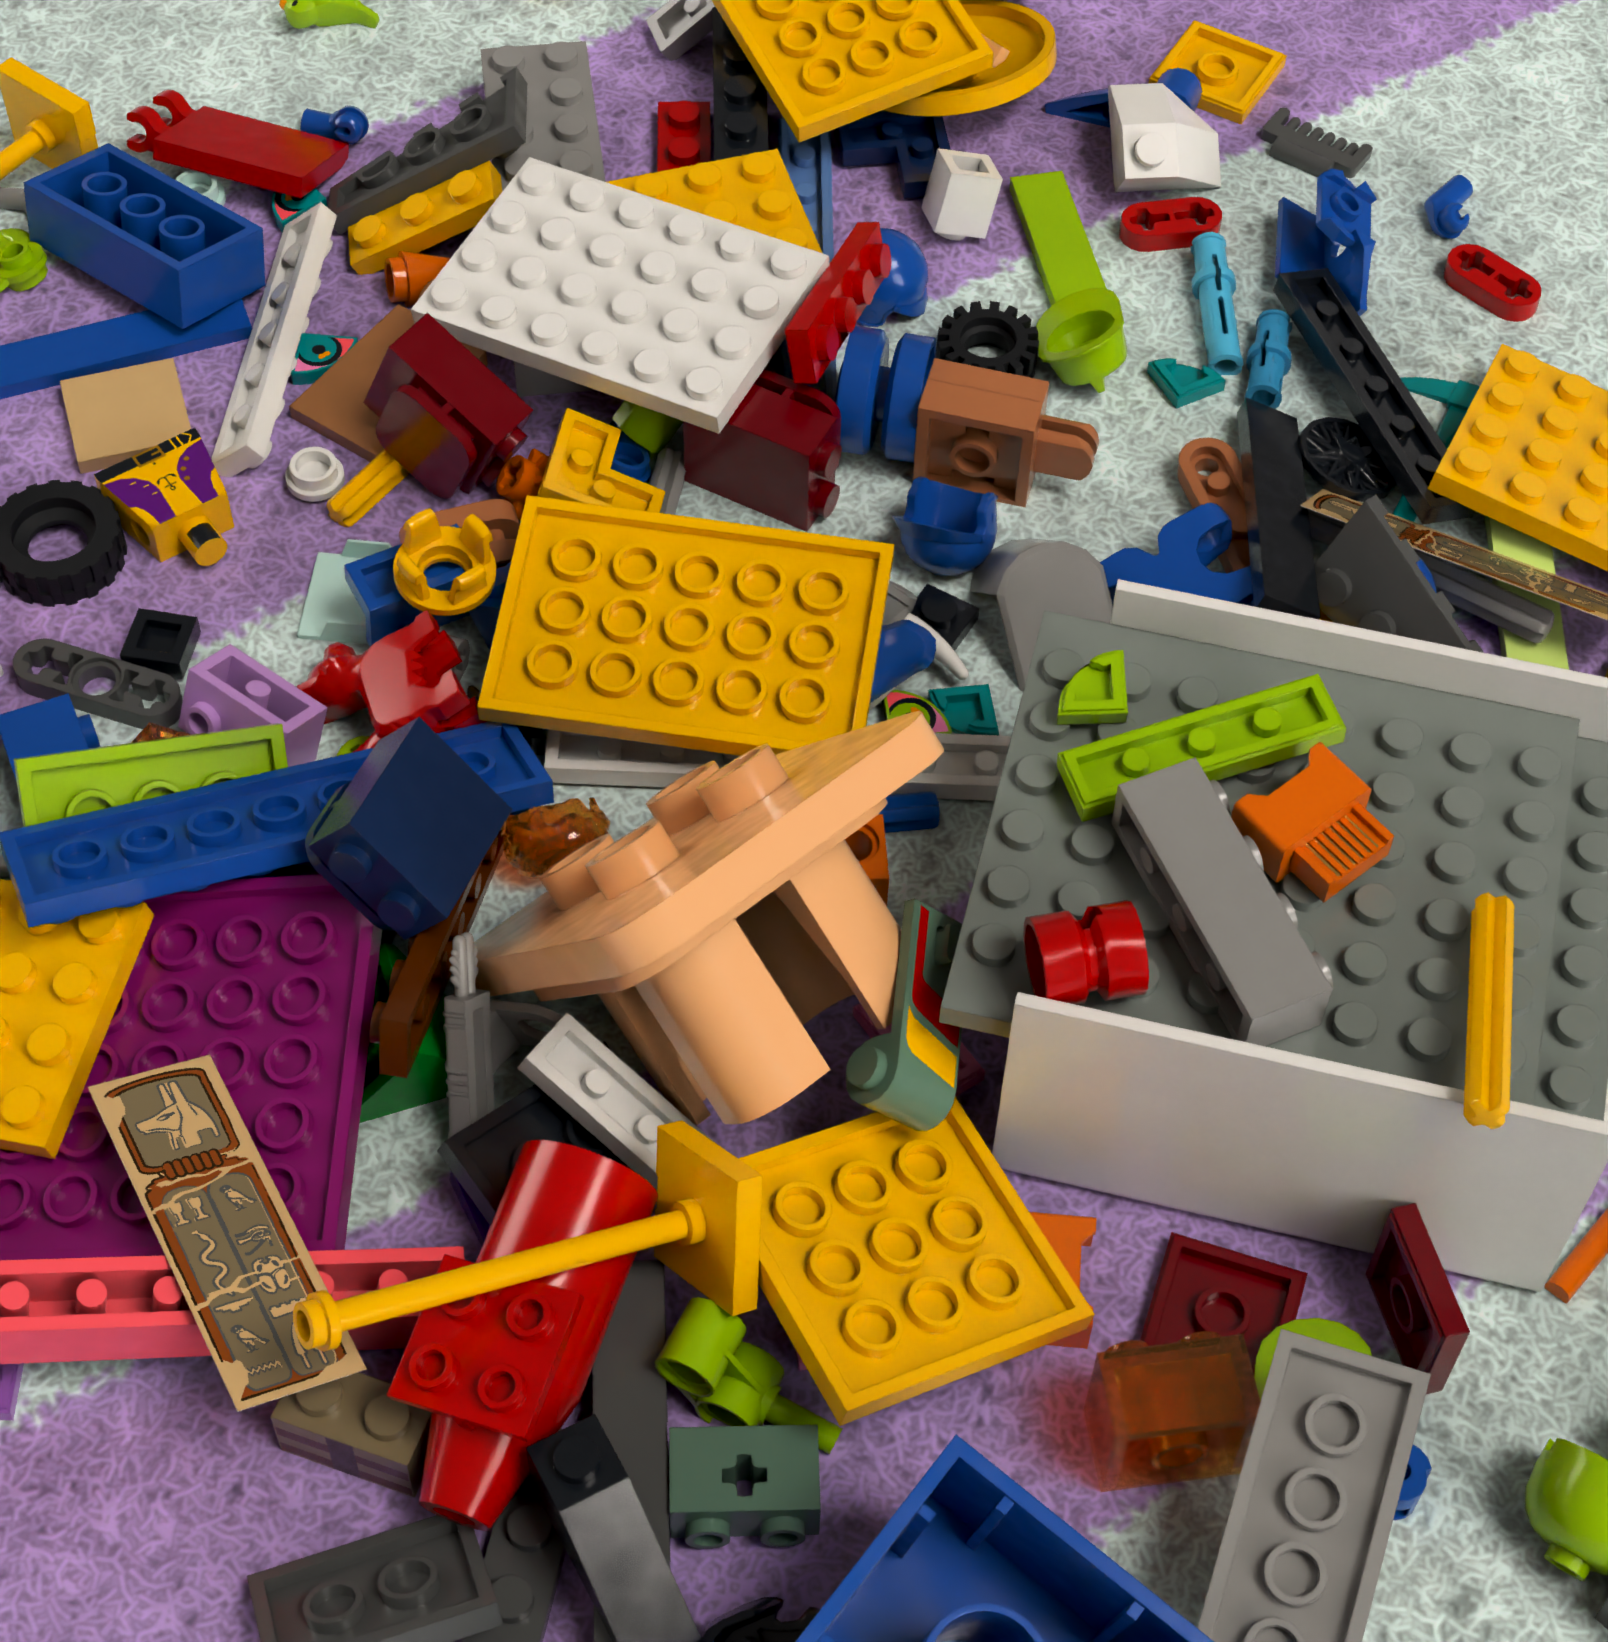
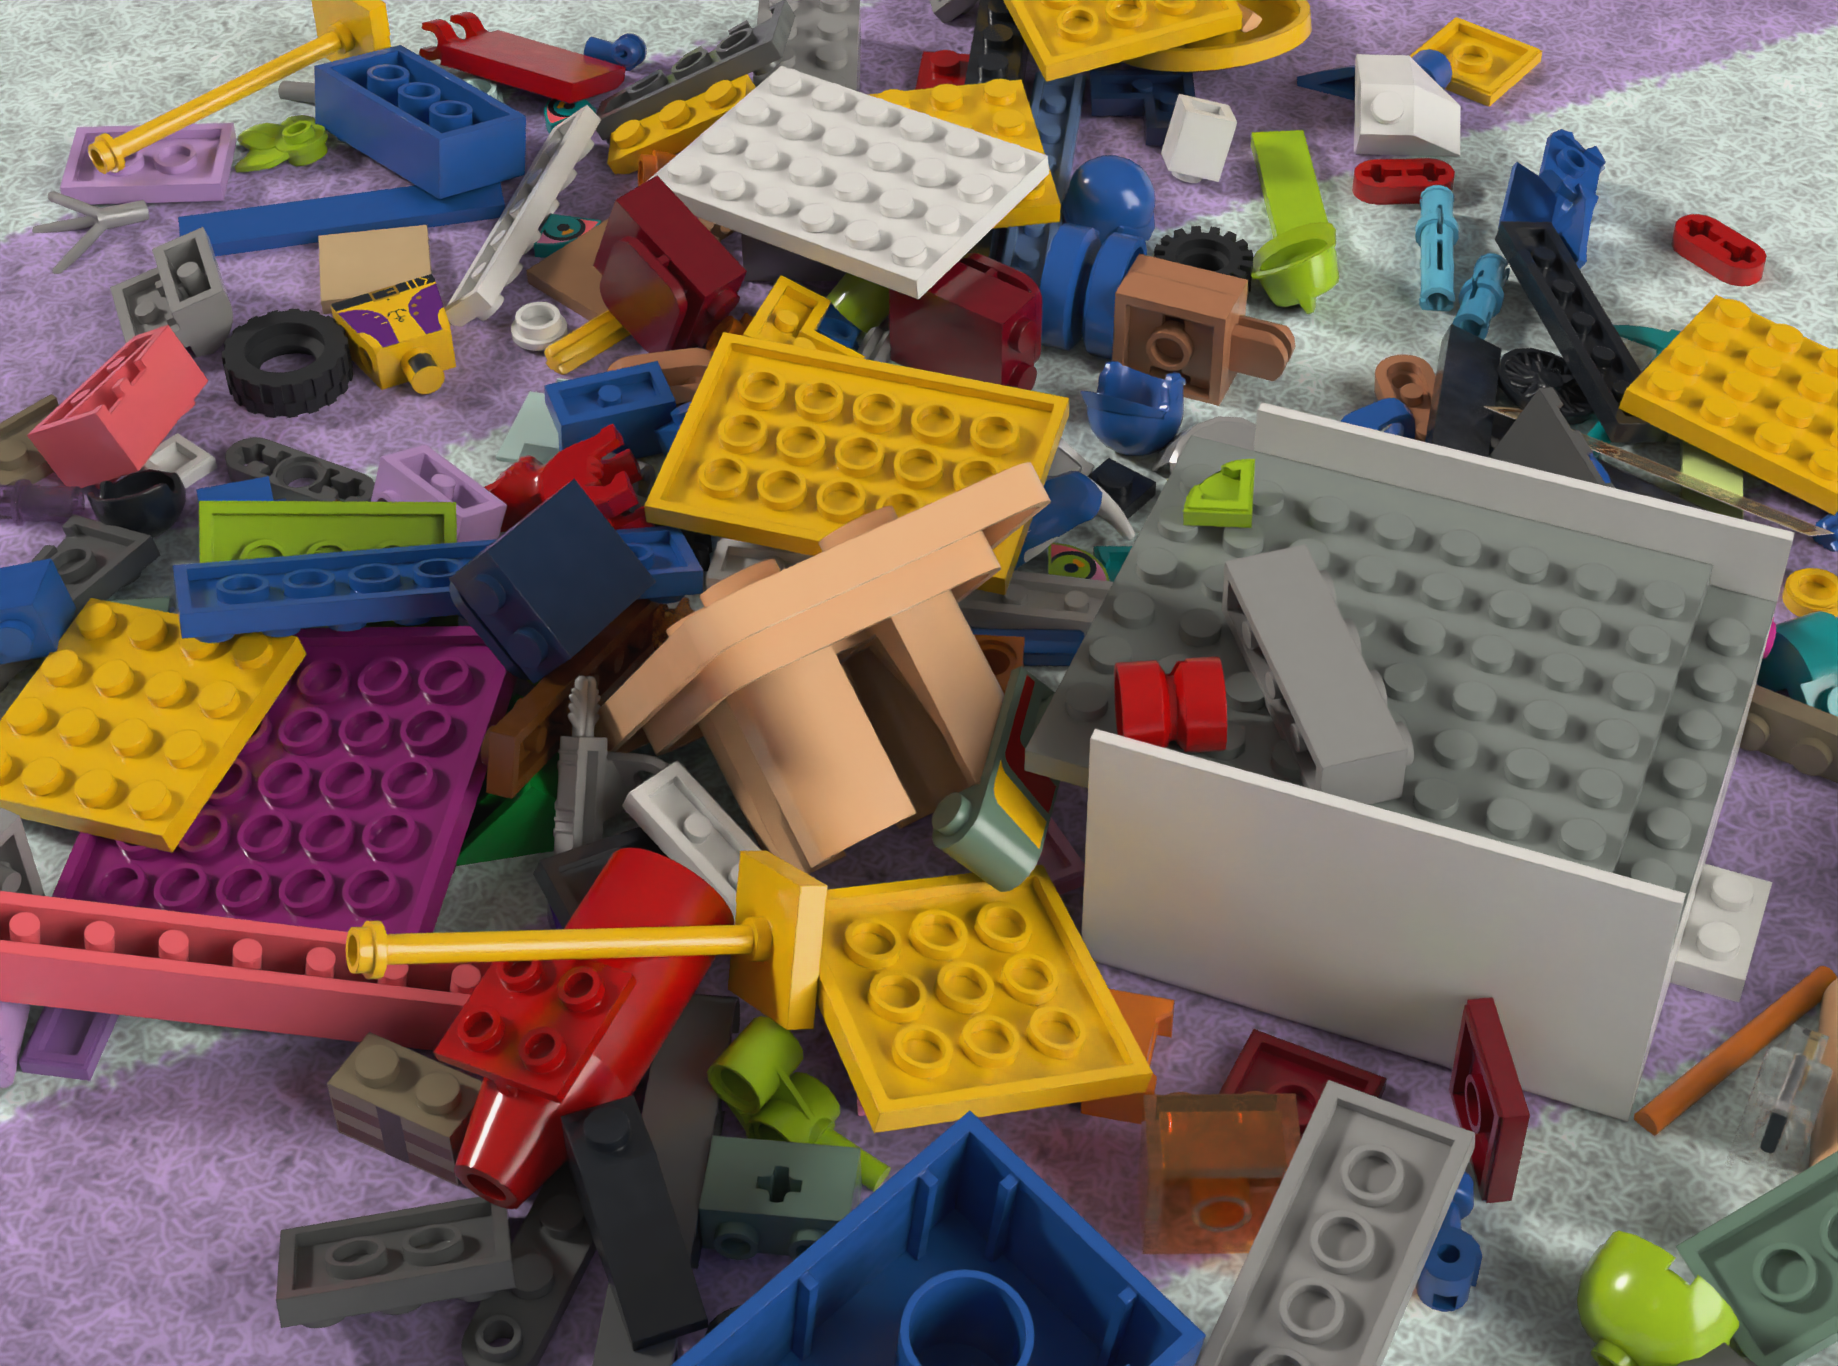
camera: 10 degrees right, 10 degrees down
sticker [88,1055,367,1412] -> none
black plate [120,608,201,679] -> none
yellow piece [393,508,496,616] -> none
red plate [785,222,891,384] -> none
lime tile [1057,674,1346,822] -> none
teal tile [1147,358,1226,409] -> none
orange piece [1231,742,1394,903] -> none
dark grey piece [1261,108,1373,178] -> none
blue arm [1424,175,1473,239] -> none
yellow axle [1463,892,1515,1130] -> none

